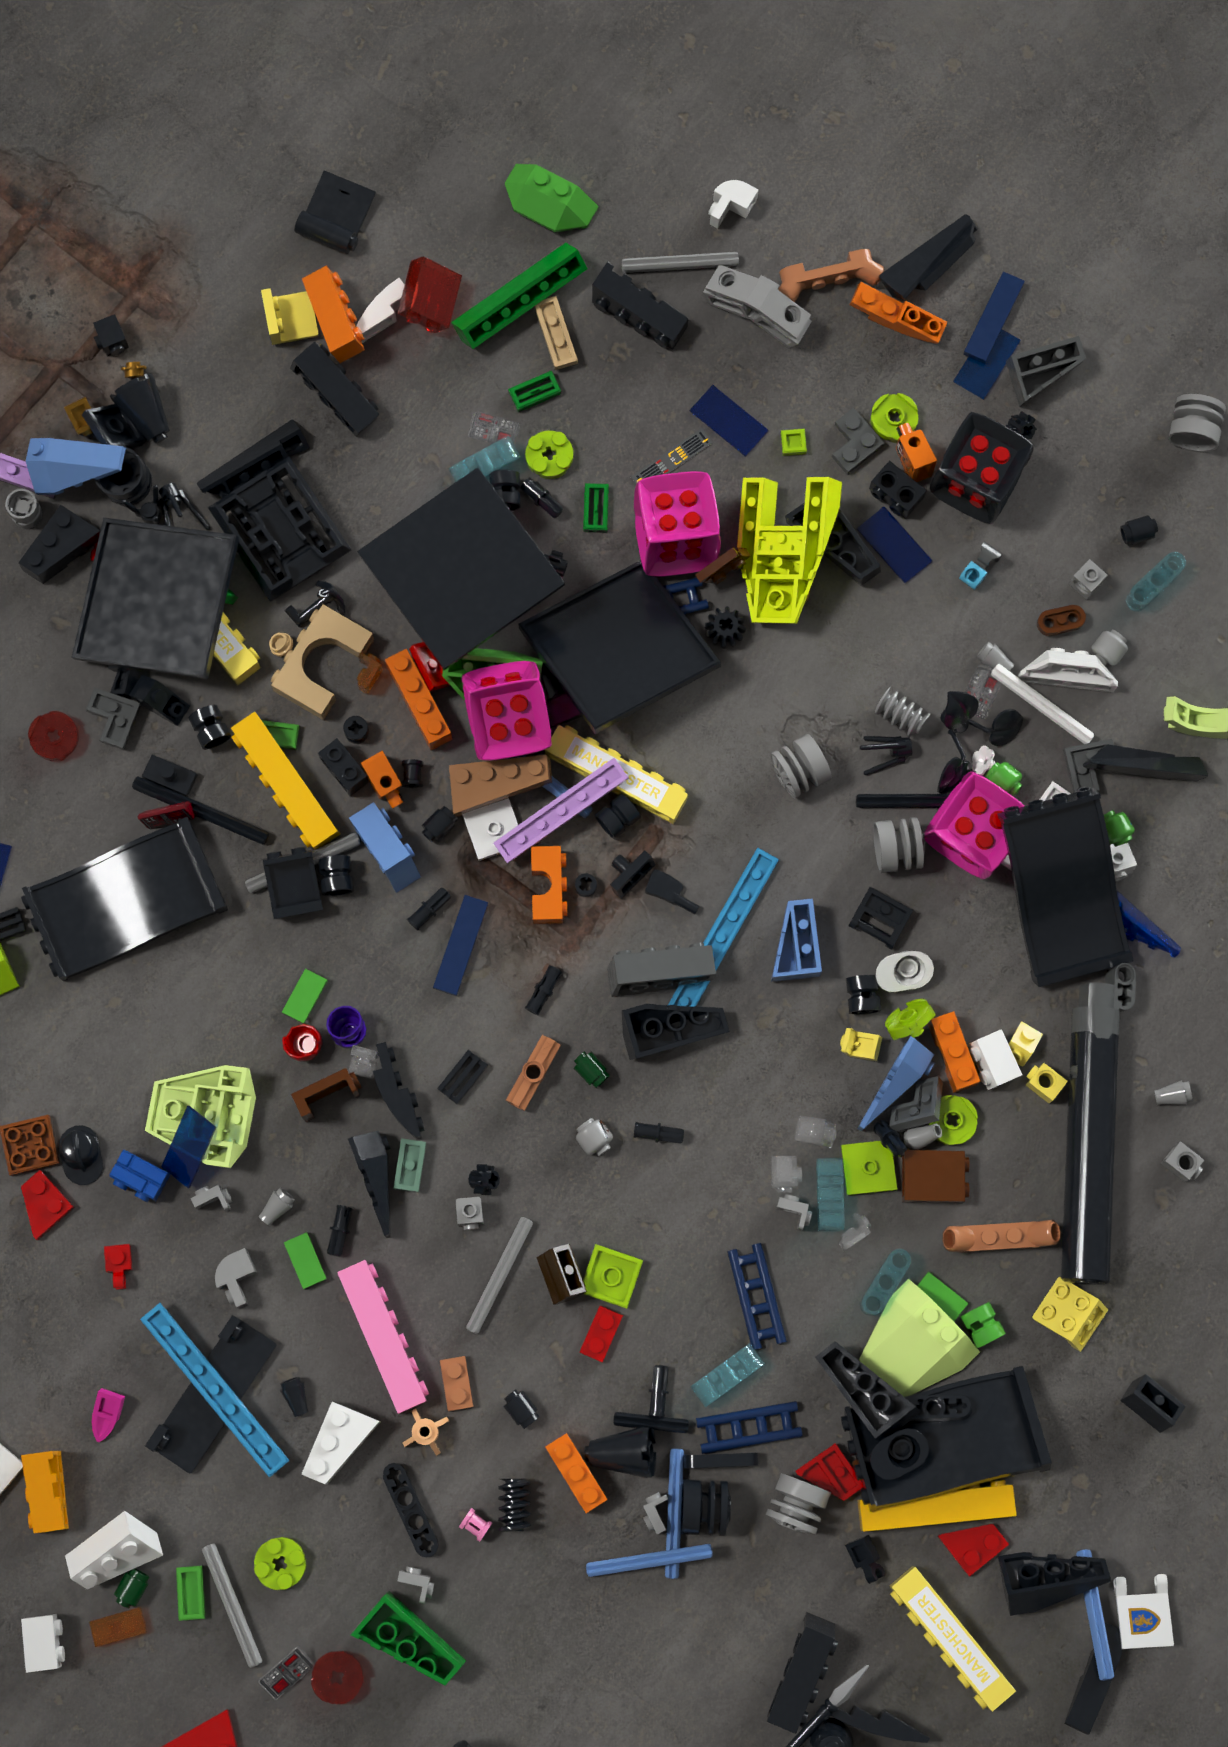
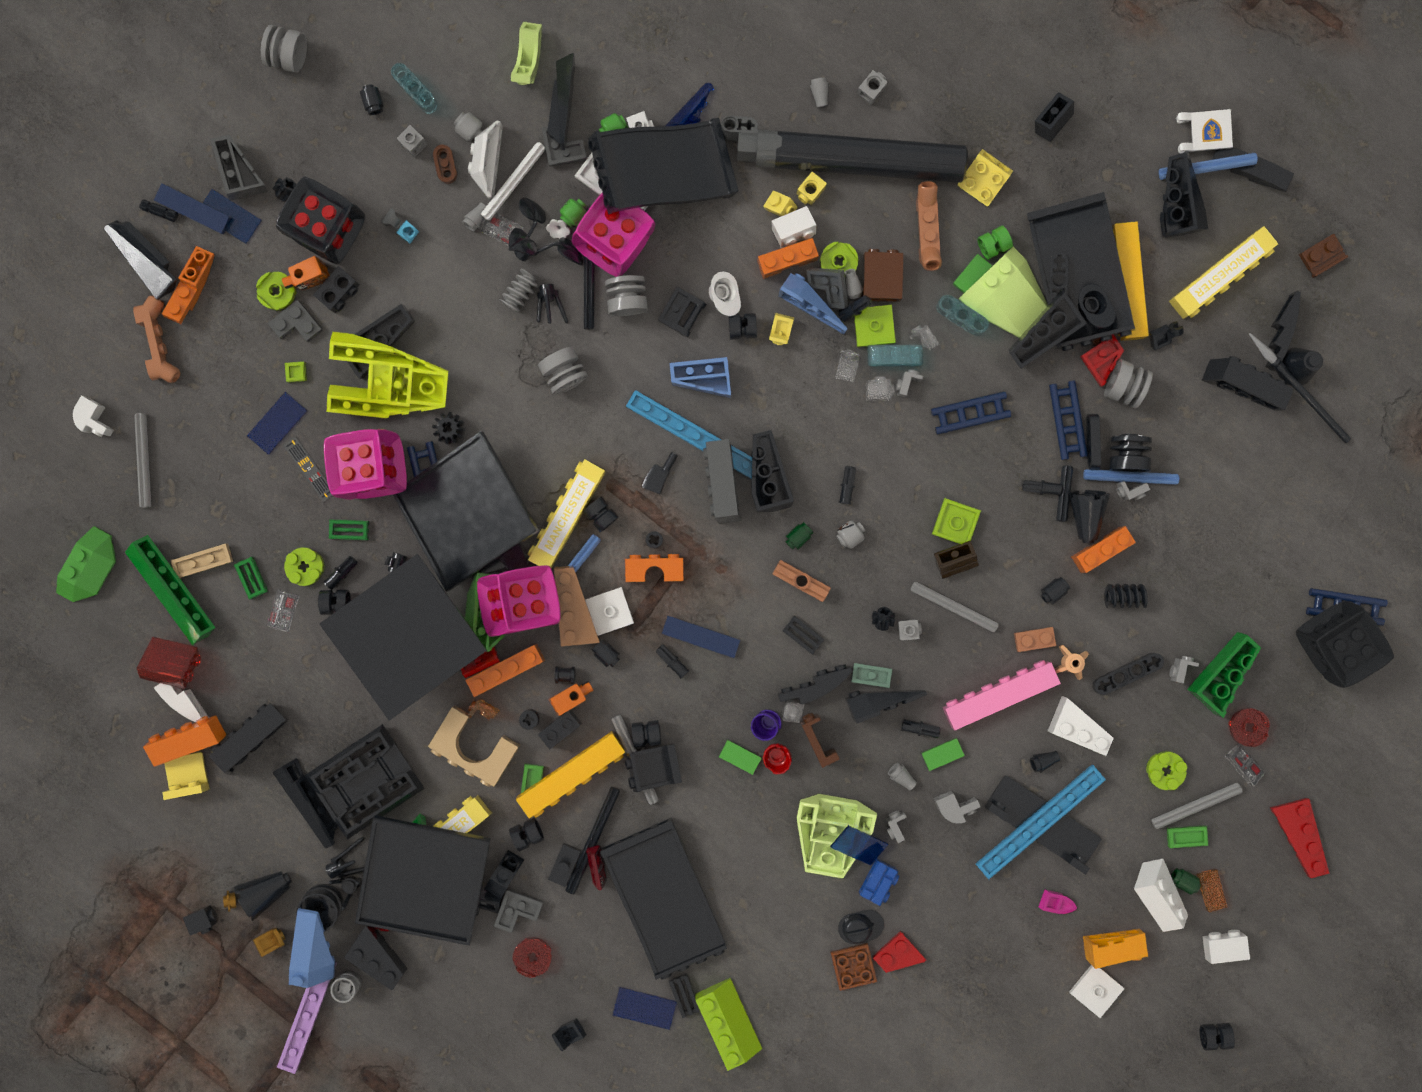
camera: 85 degrees left, 10 degrees up
black tile [82,404,146,448] -> none
red plate [104,1244,132,1290] -> none
tan plate [269,633,293,657] -> none
black piece [285,580,345,627] -> none
black door [294,170,376,254] -> none
medium blue wedge [349,802,421,893] -> none
clear light blue beam [448,436,520,482] -> none
bright pink bush [459,1508,492,1542] -> none
lavender plate [493,758,629,863] -> none
black pin [525,965,563,1016] -> none
red plate [579,1306,623,1363] -> none
medium blue axle [586,1544,713,1577] -> none
black wedge [592,261,688,350] -> none
black tile [610,850,655,899] -> none
clear light blue beam [690,1343,765,1407] -> none
reddish brown plate [695,547,751,584] -> none
light grey brick [703,265,812,348] -> none
clear blue piece [857,507,932,583] -> none
lime plate [885,999,935,1040] -> none
red wing [937,1523,1009,1577] -> none
none -> black axle [139,200,178,222]

